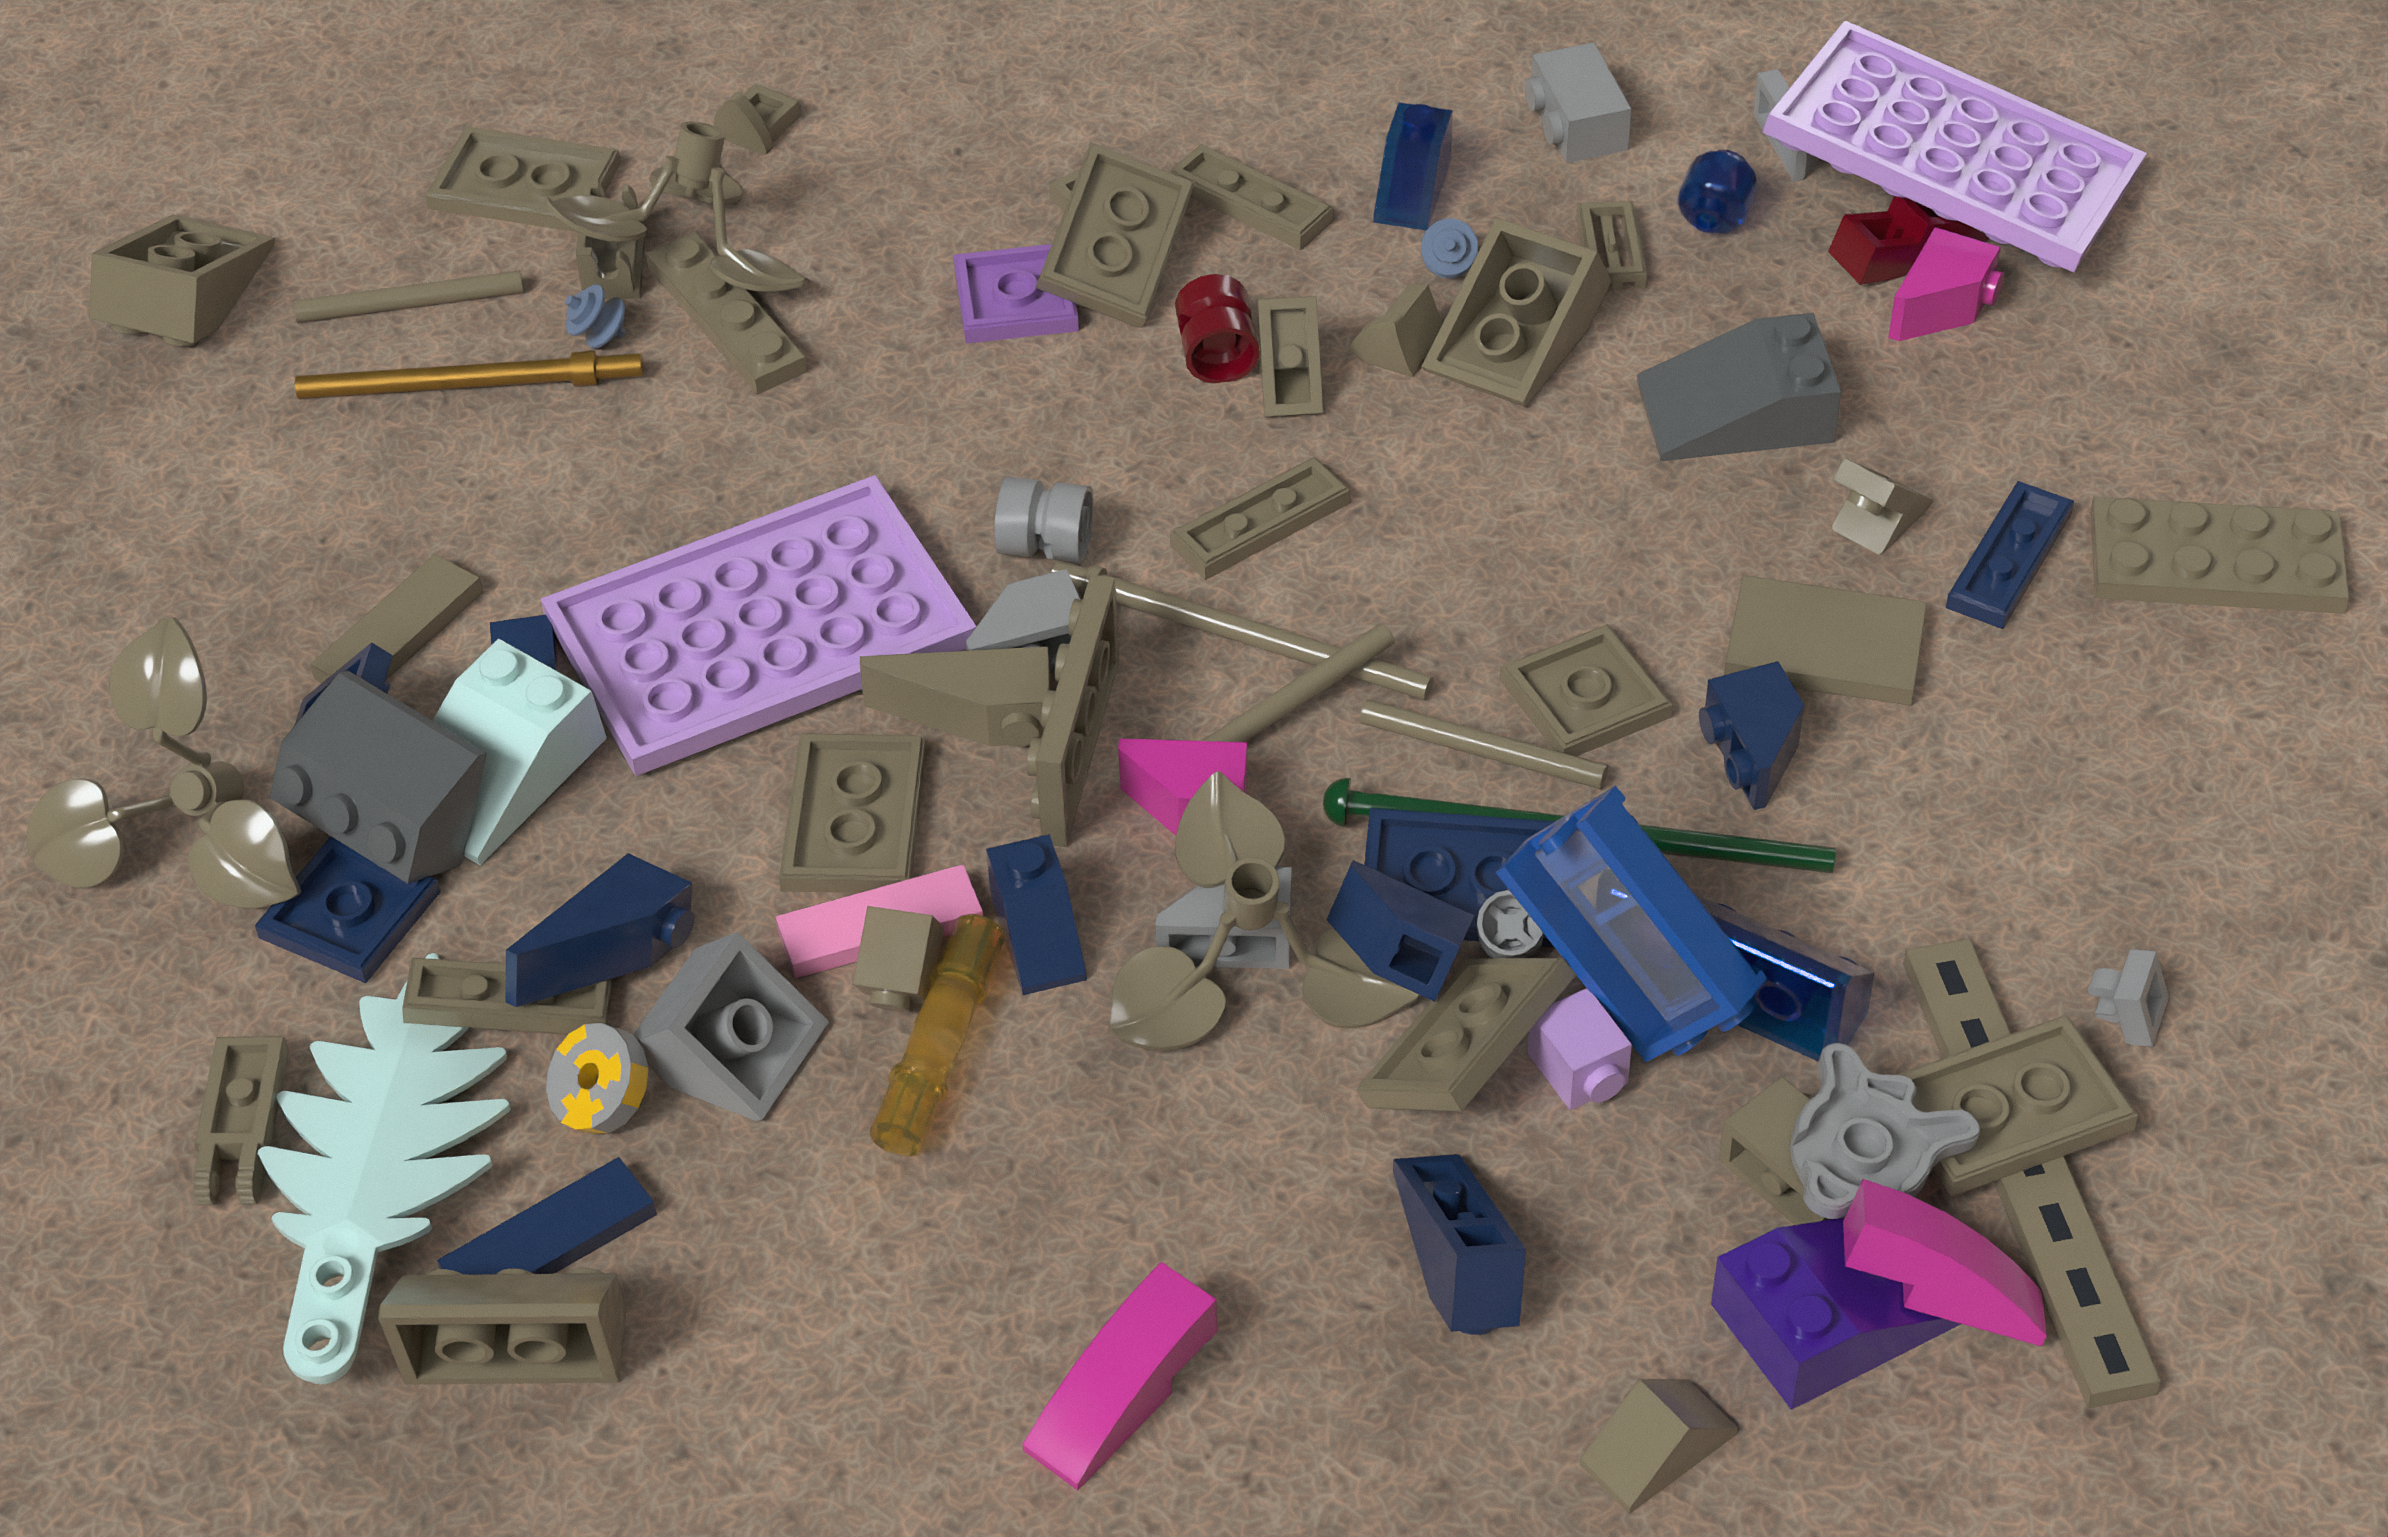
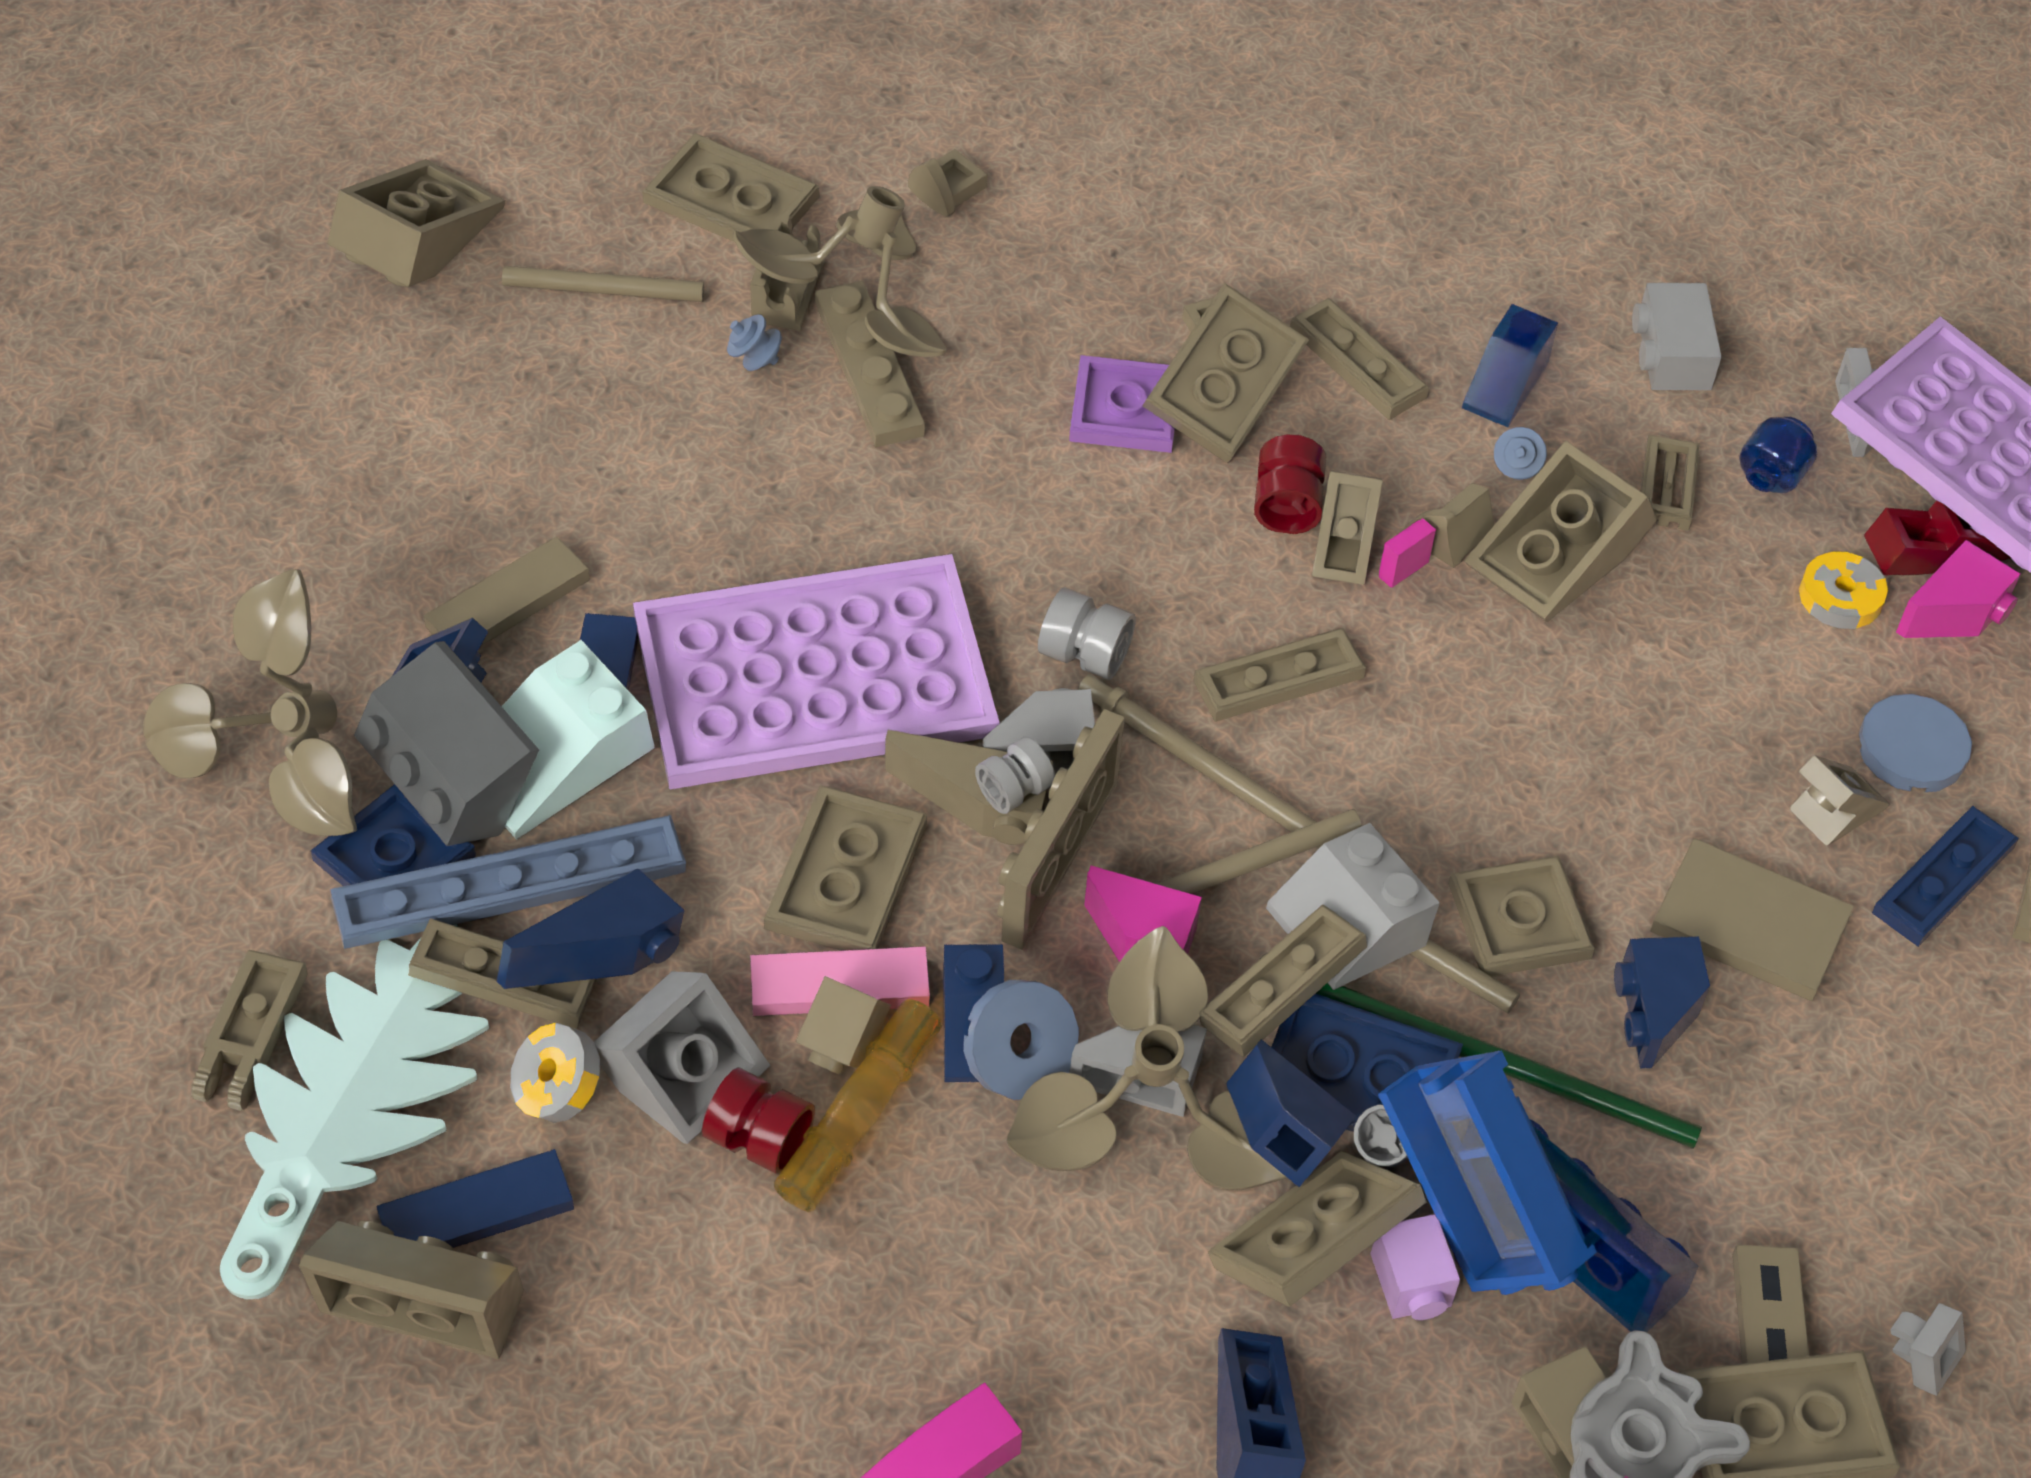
camera: 10 degrees right, 5 degrees up
pearl gold bar [295,350,644,399] -> none
dark grey slope [1637,313,1841,461] -> none
none -> sand blue tile [330,815,686,949]
none -> dark red wheel [702,1067,815,1176]
none -> sand blue tile [963,980,1079,1100]
none -> light grey wheel [975,737,1055,814]
none -> dark tan tile [1199,904,1367,1057]
none -> light grey slope [1266,823,1440,990]
none -> dark pink tile [1379,519,1436,588]
none -> yellow piece [1799,552,1888,629]
none -> sand blue tile [1859,694,1972,792]

